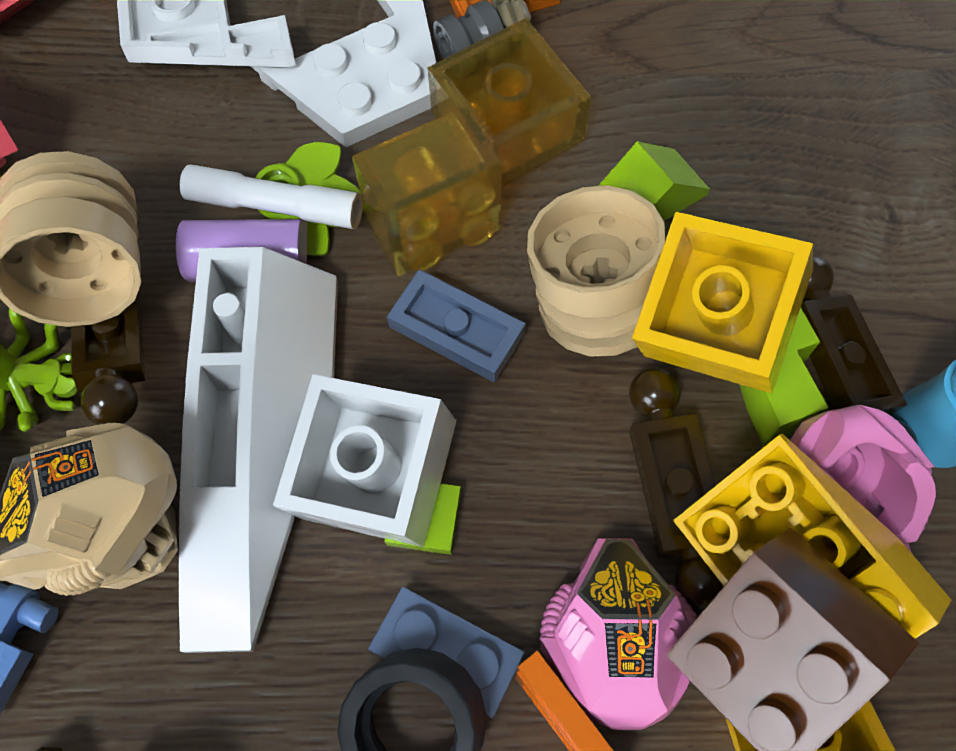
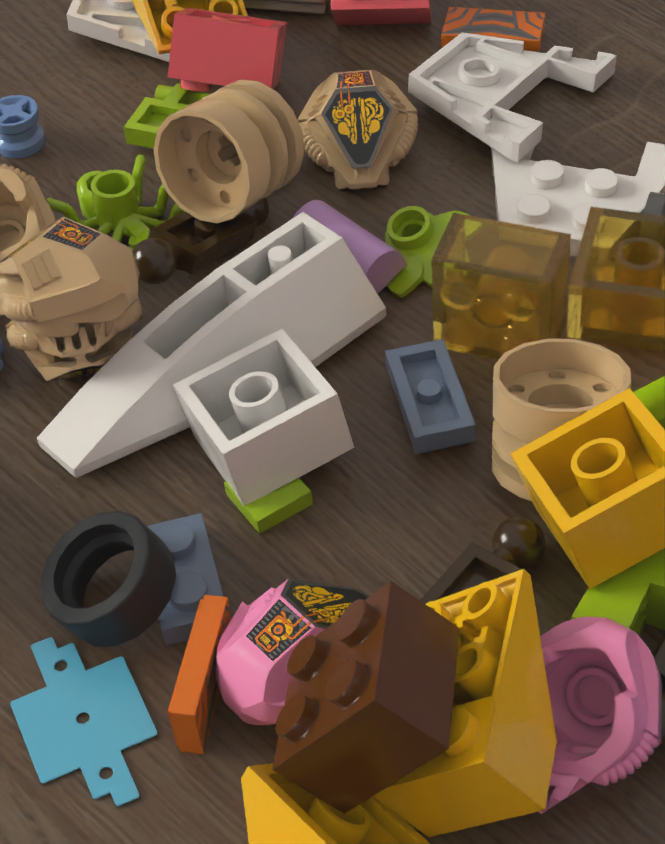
camera: 50 degrees right, 20 degrees down
white piece [180,164,363,229] -> none
none -> helmet [297,70,418,190]

